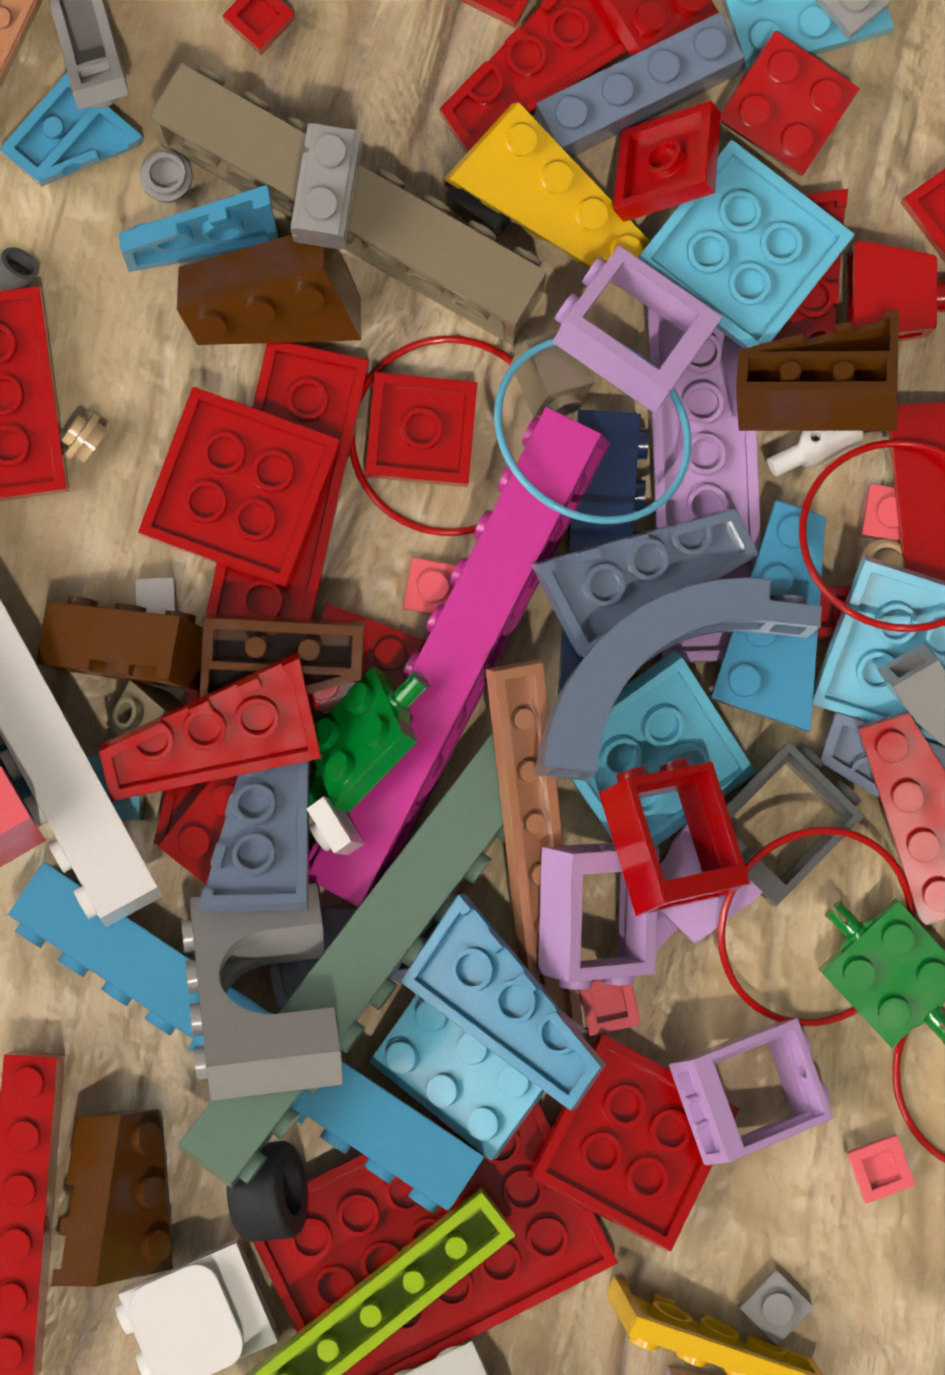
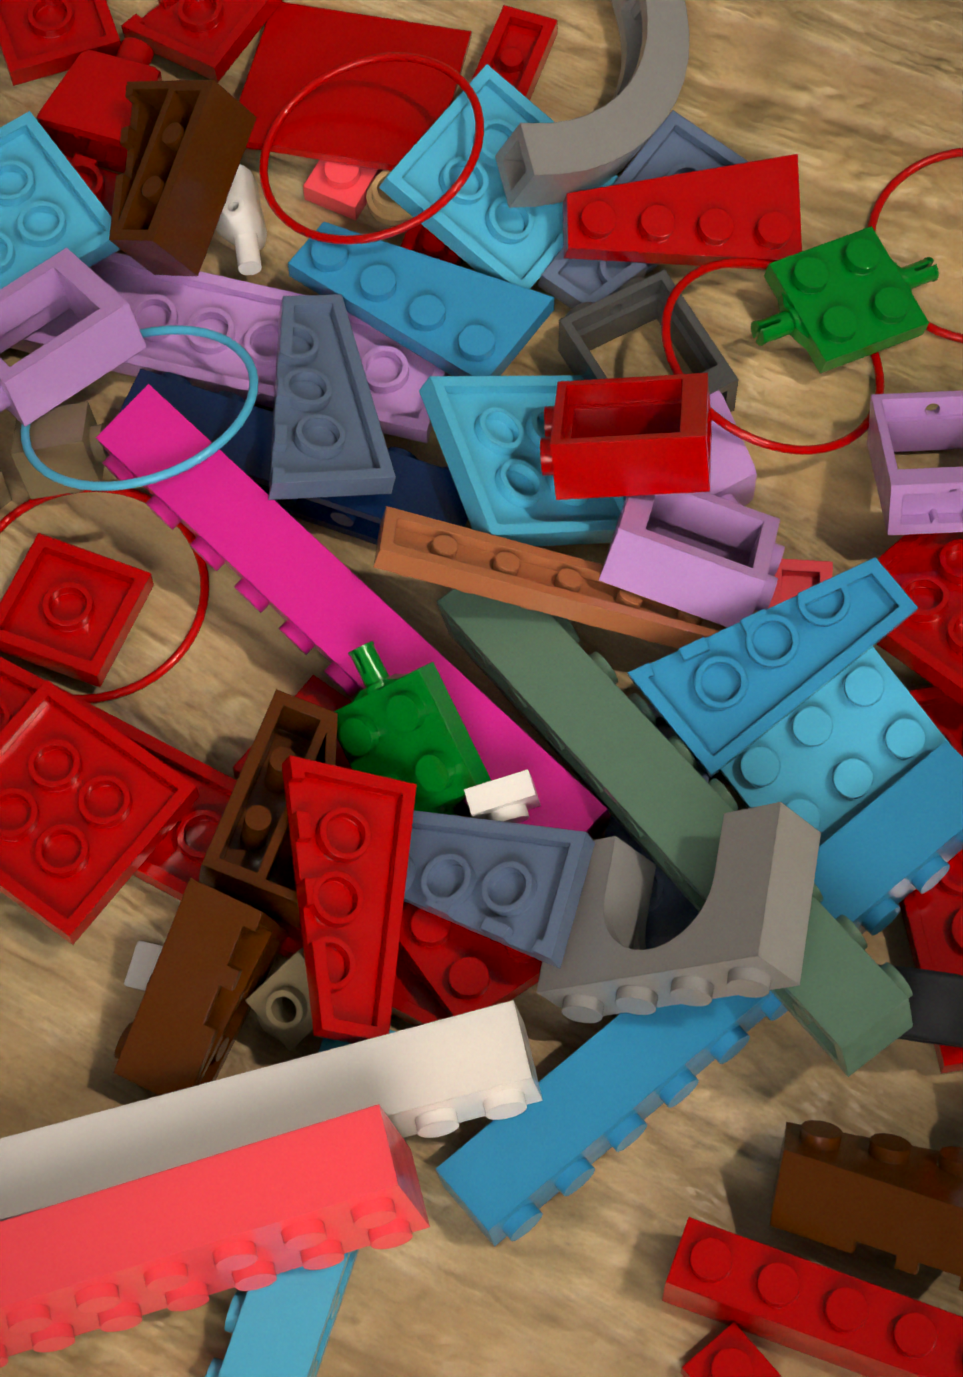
camera: 65 degrees left, 20 degrees down
coral plate [403,557,457,615] -> none
sand blue arch [535,578,822,781] -> none

